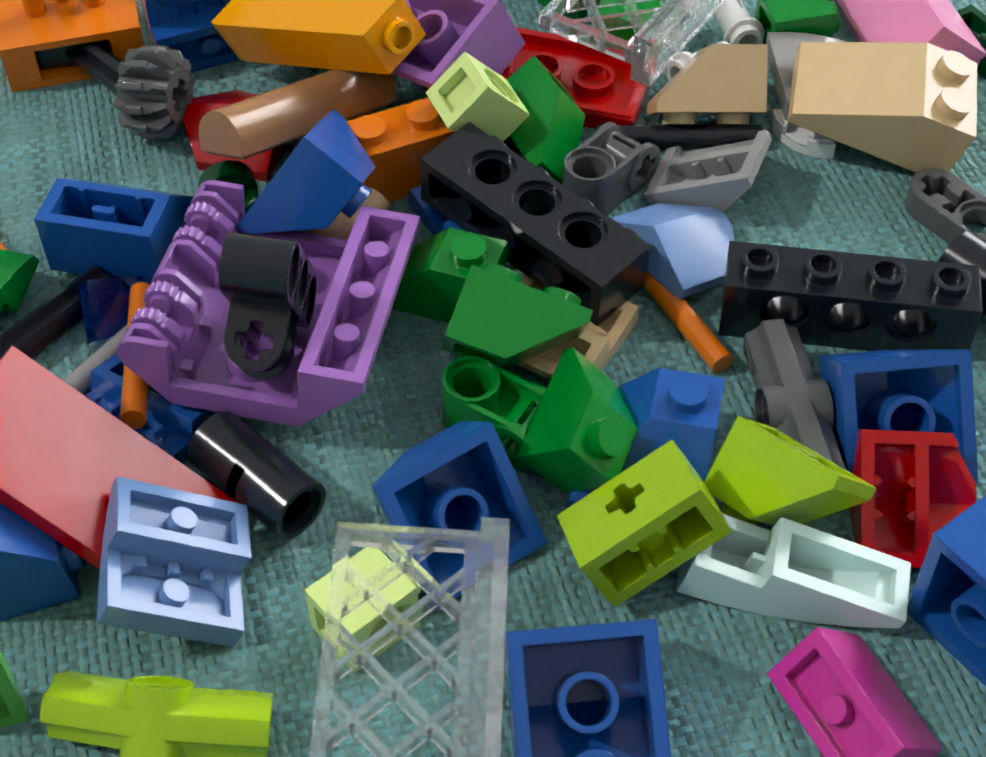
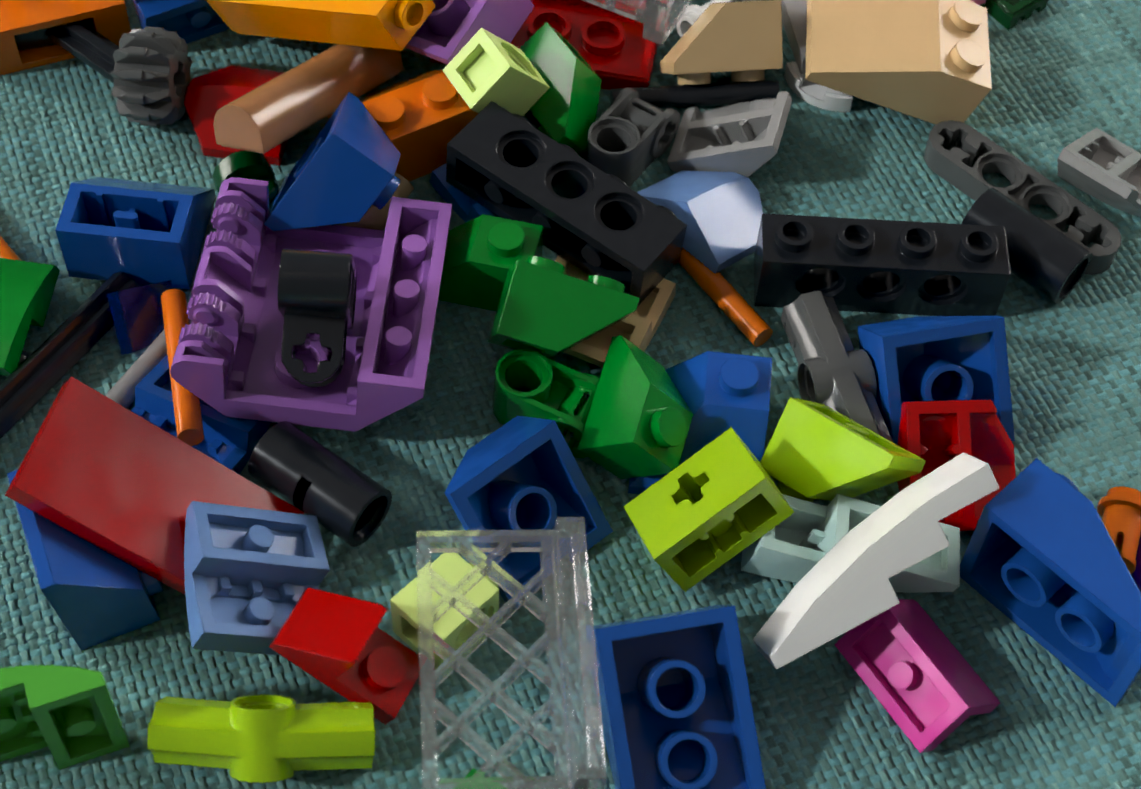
camera: 10 degrees left, 5 degrees up
none -> red slope [269,587,427,725]
none -> white slope [753,452,1000,670]

